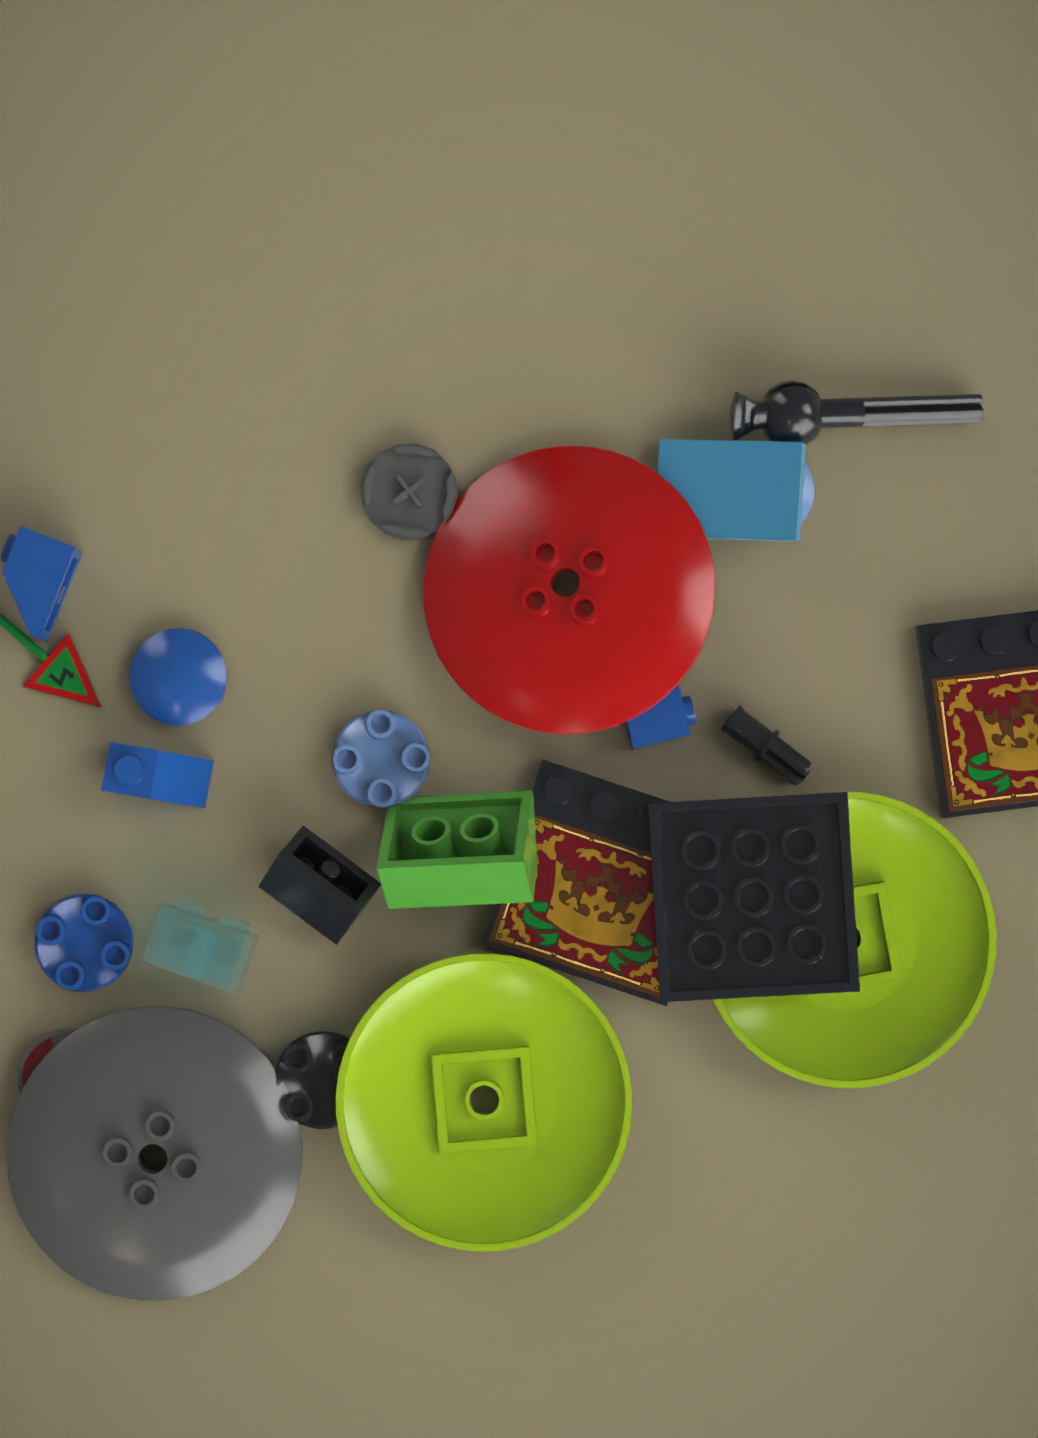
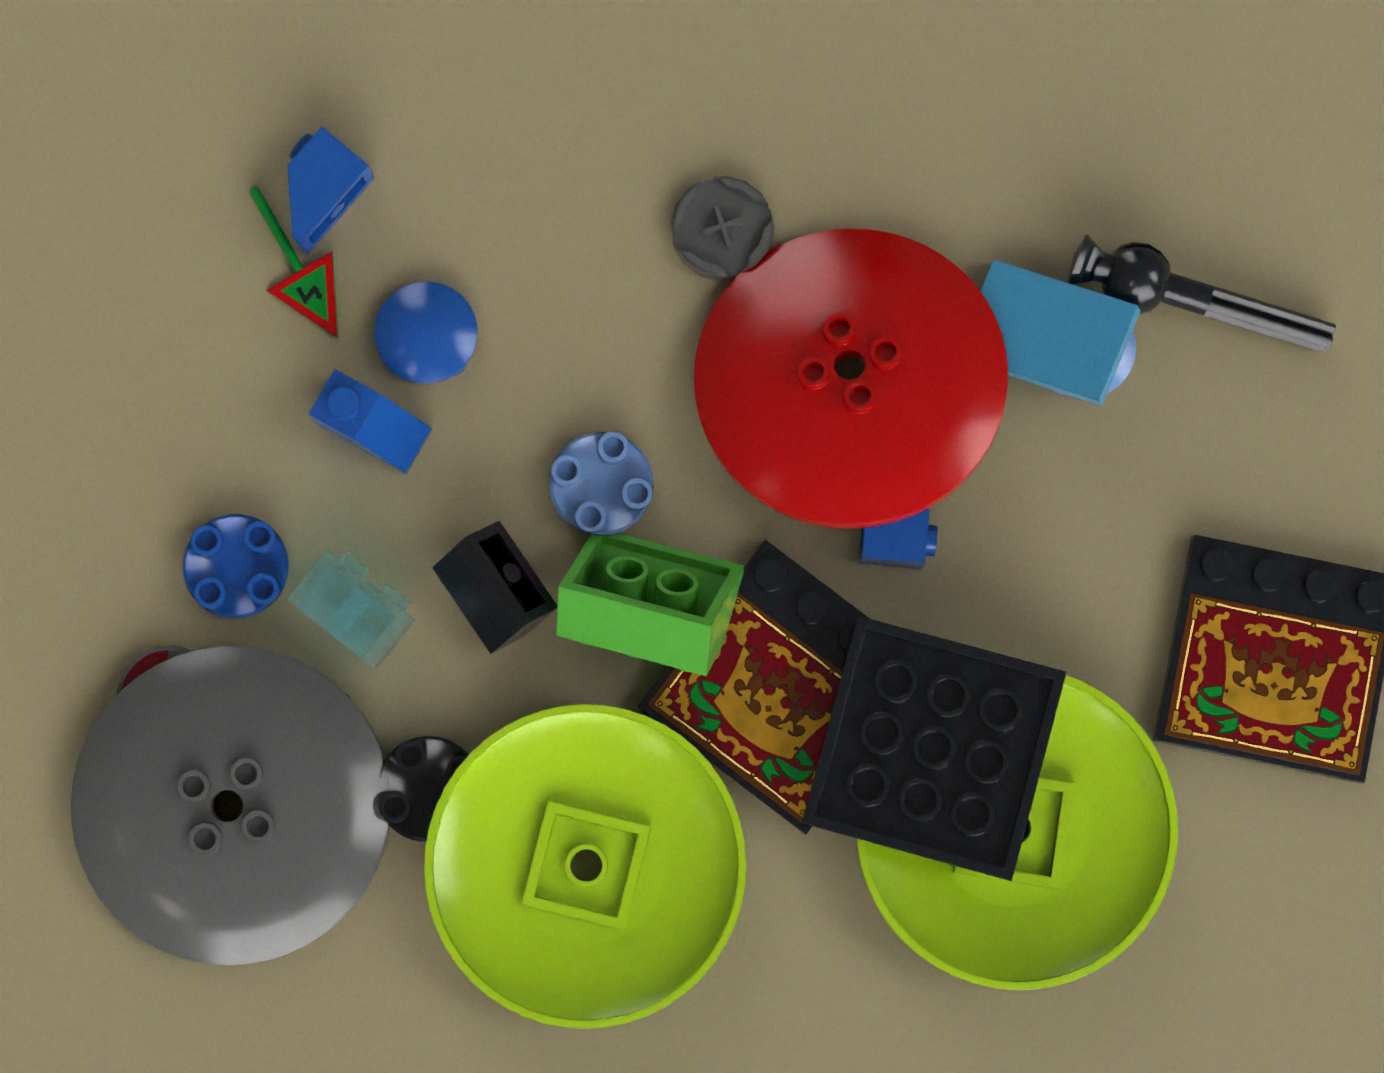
camera: 20 degrees right, 5 degrees down
black axle [720,705,812,786] -> none

